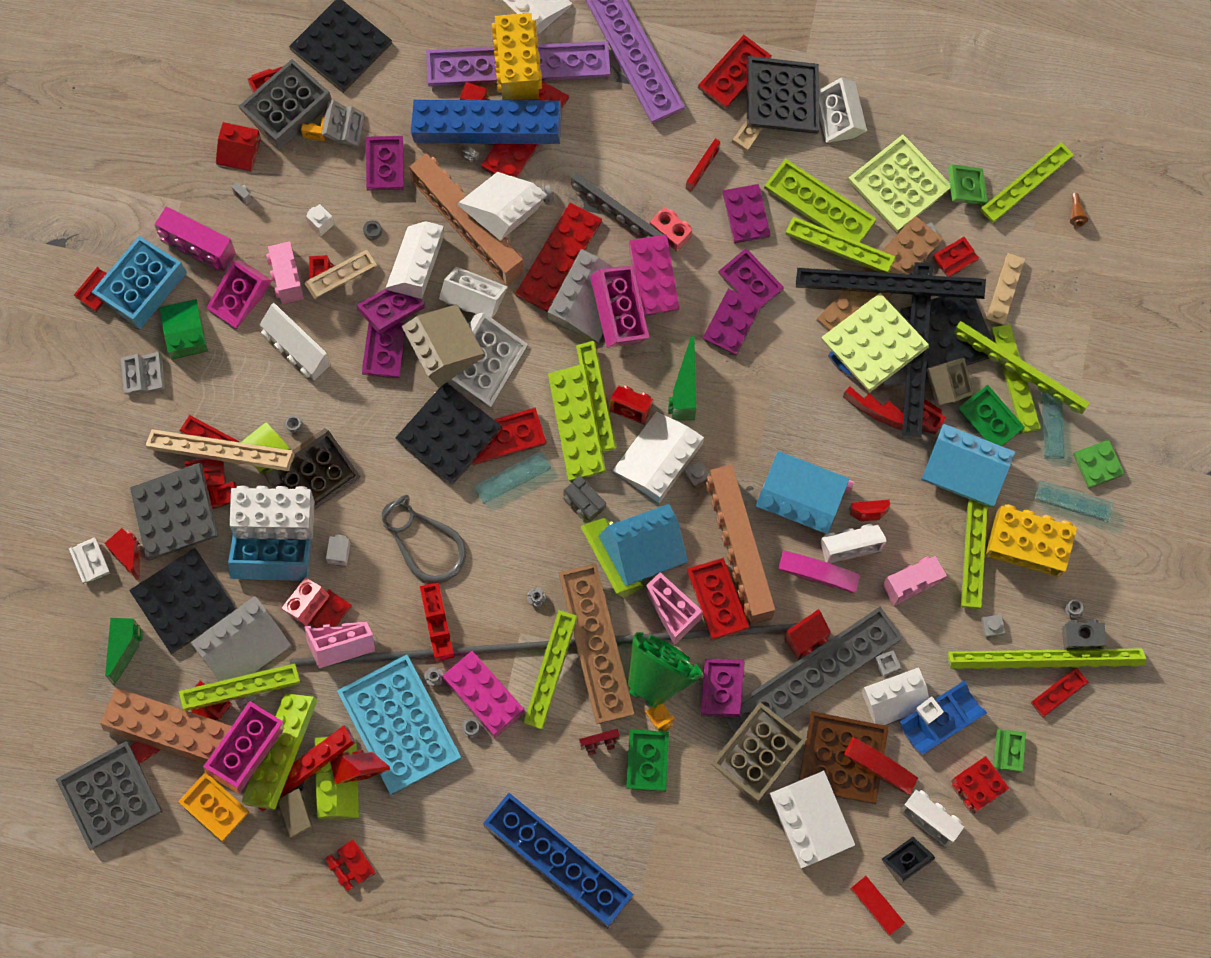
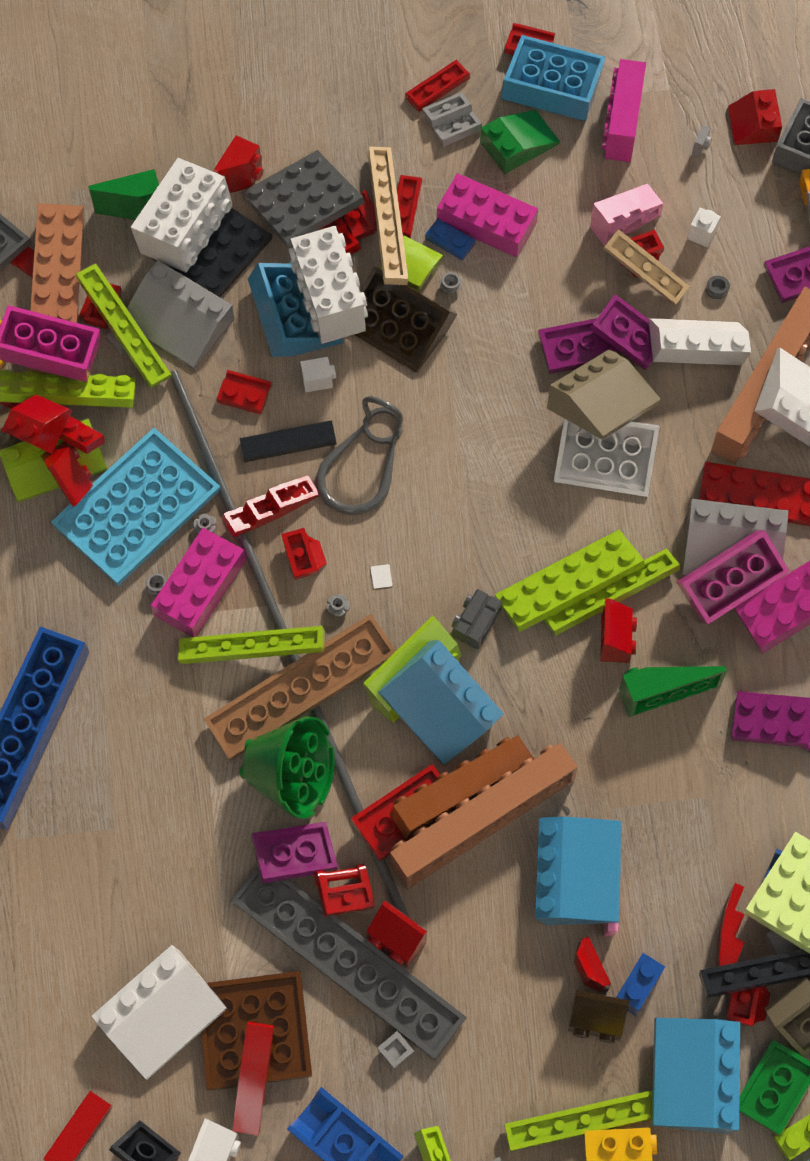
camera: 75 degrees right, 5 degrees down
white plate [69,537,110,584] -> none
dark pink slope [207,260,272,328] -> none
white slope [260,303,330,381] -> none
coral brick [282,577,330,626] -> none
bright pink wedge [305,622,375,668] -> none
black plate [395,382,502,485] -> none
white slope [439,267,507,318] -> none
red plate [473,407,546,465] -> none
clear light blue plate [474,451,551,504] -> none
dark red plate [579,729,620,756] -> none
white slope [612,412,704,503] -> none
green plate [626,729,669,792] -> none
light orange bracket [645,704,675,731] -> none
bright pink wedge [646,572,702,645] -> none
light grey plate [685,461,709,488] -> none
dark tan slope [711,702,807,804] -> none
dark pink slope [778,551,860,593] -> none
white slope [820,524,887,564] -> none
white slope [862,668,929,725] -> none
bright pink wedge [882,556,947,606] -> none
white plate [915,697,944,725] -> none
none -> red slope [1,394,72,454]
none -> white brick [131,158,232,272]
none -> black tile [239,420,337,463]
none -> red slope [281,528,327,580]
none -> red plate [314,864,375,917]
none -> white sticker [371,564,392,589]
none -> dark orange brick [389,735,534,839]
none -> red tile [405,59,470,112]
none -> blue plate [425,218,475,261]
none -> dark pink brick [437,173,538,257]
none -> dark brown slope [568,990,629,1043]
none -> blue brick [616,953,666,1016]

